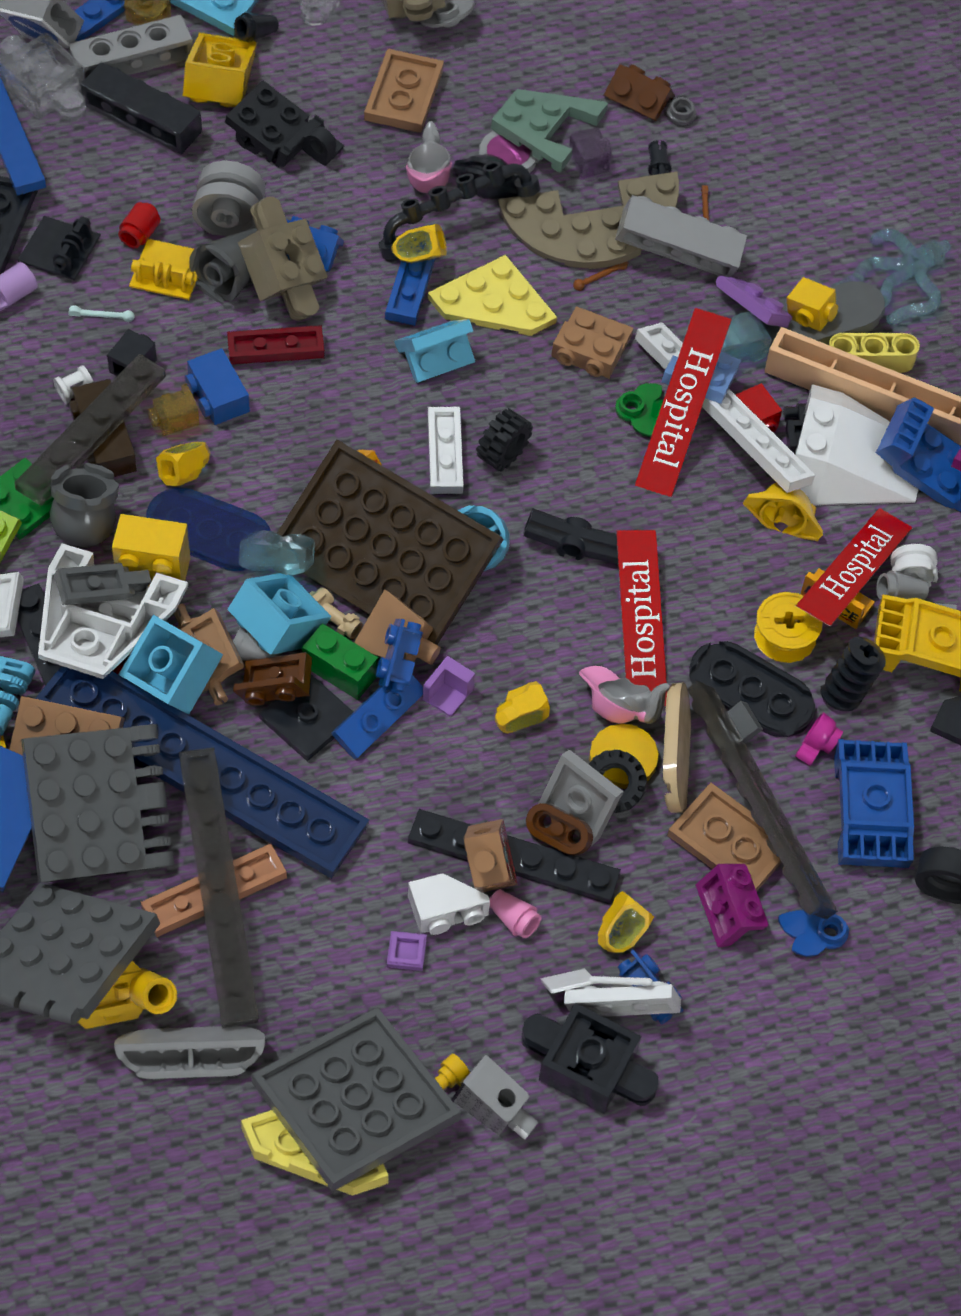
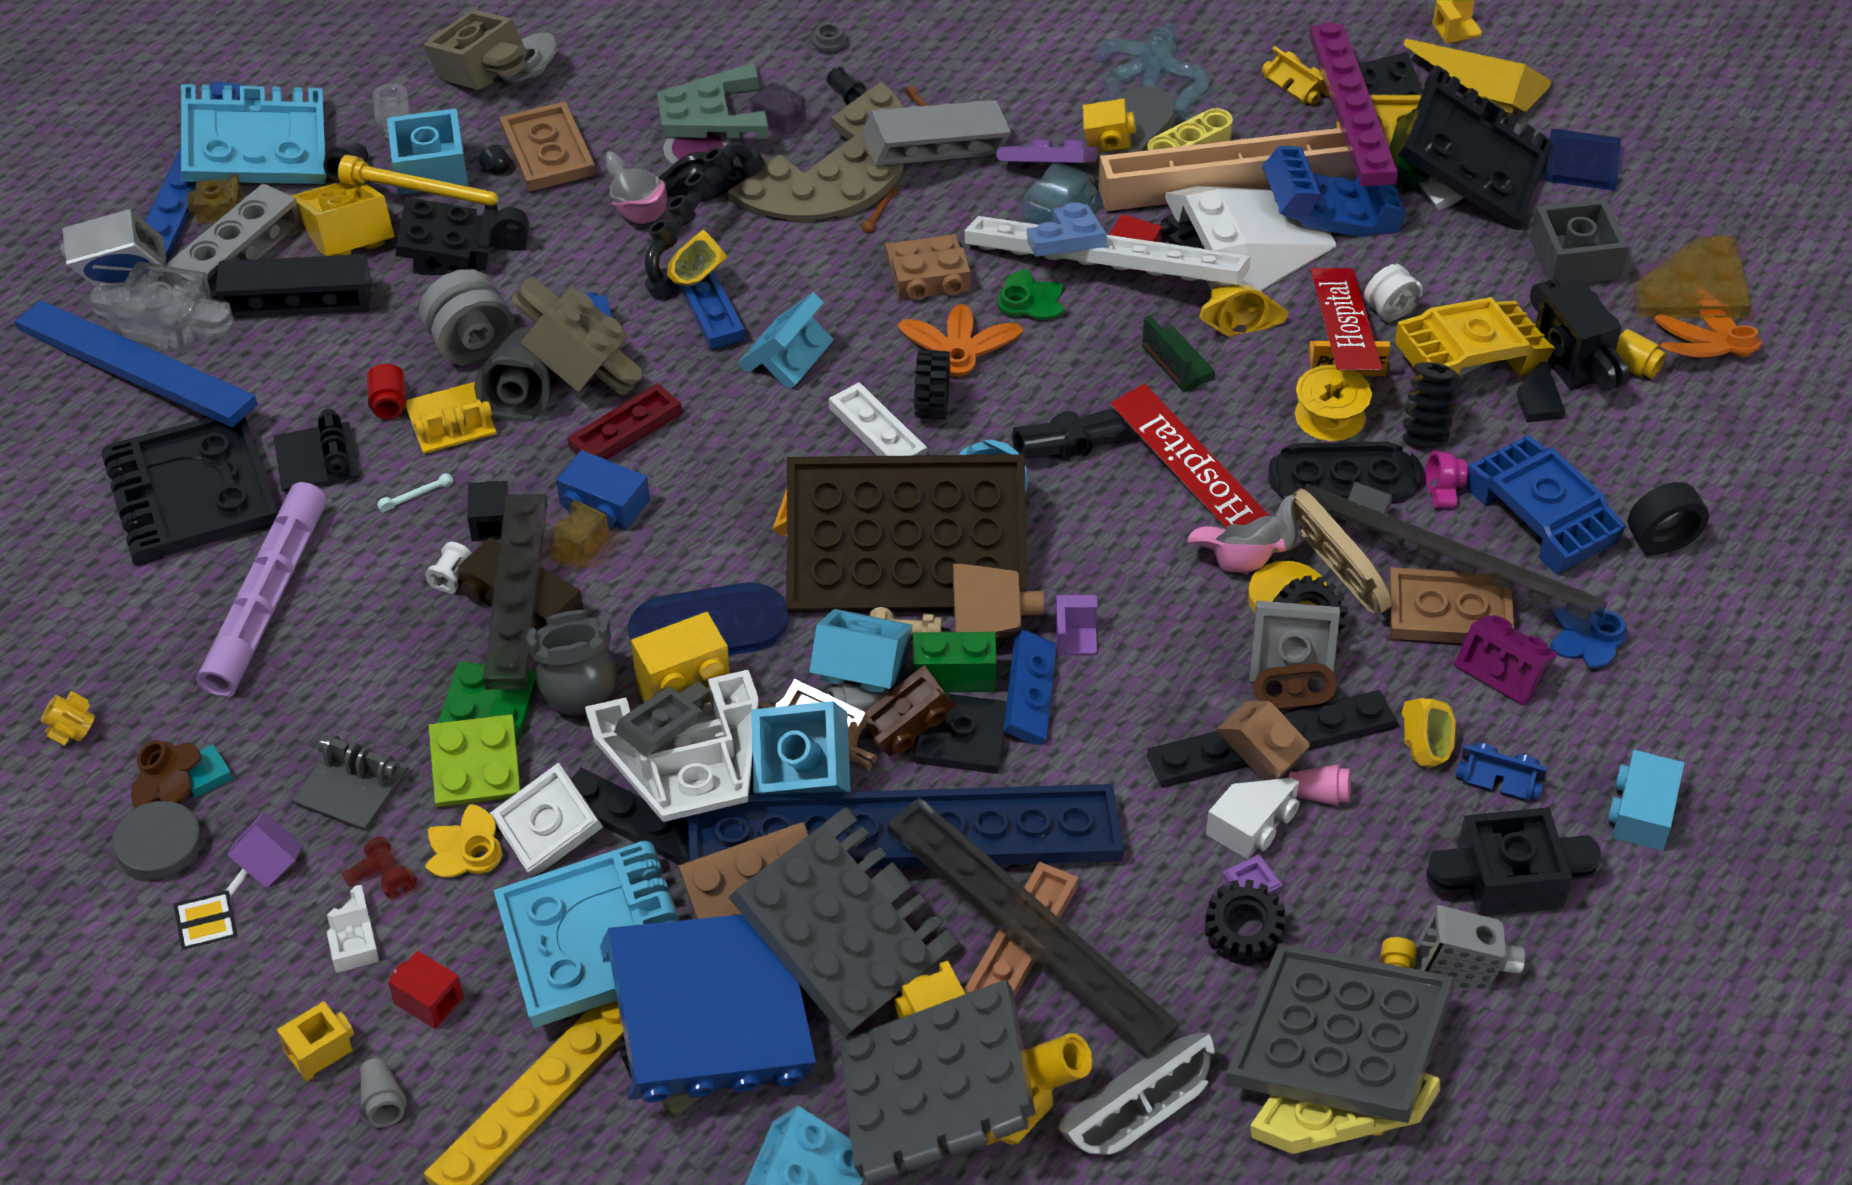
camera: 30 degrees left, 10 degrees down
yellow rock [156,442,211,487] -> none
clear light blue brick [239,530,315,575] -> none
blue hinge [376,619,423,692] -> none
light yellow plate [428,255,557,336] -> none
yellow rock [495,681,550,733] -> none
white piece [541,969,652,994] -> none
white plate [564,981,681,1017] -> none
reddish brown bracket [603,64,675,122] -> none
red sticker [635,308,732,497] -> none
light grey cone [876,571,929,600] -> none
none -> yellow piece [338,155,498,206]
none -> medium azure brick [387,108,468,195]
none -> black hinge [479,144,509,175]
none -> yellow brick [894,960,965,1019]
none -> orange plant [897,304,1024,377]
none -> dark green panel [1142,315,1215,392]
none -> black tyre [1205,879,1286,965]
none -> medium azure brick [1607,750,1685,851]

